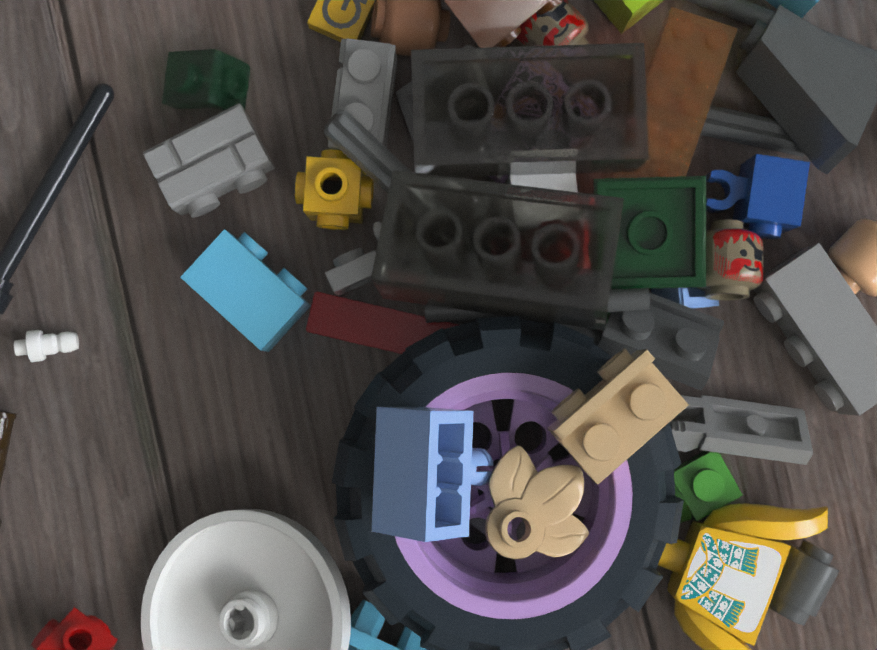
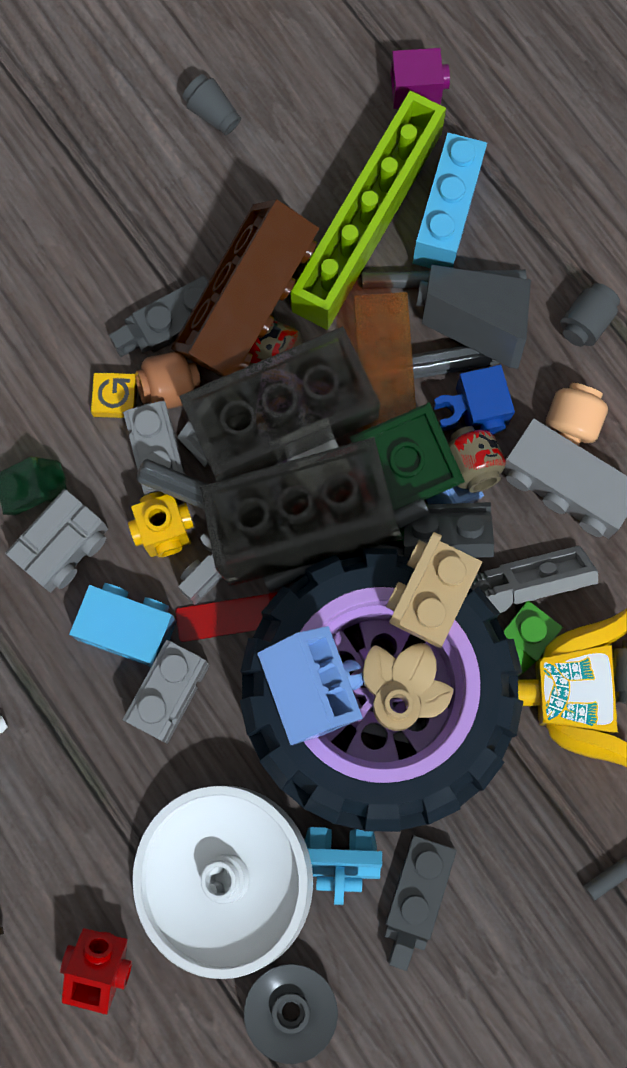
camera: 20 degrees left, 10 degrees down
none -> light grey brick [122,640,210,744]

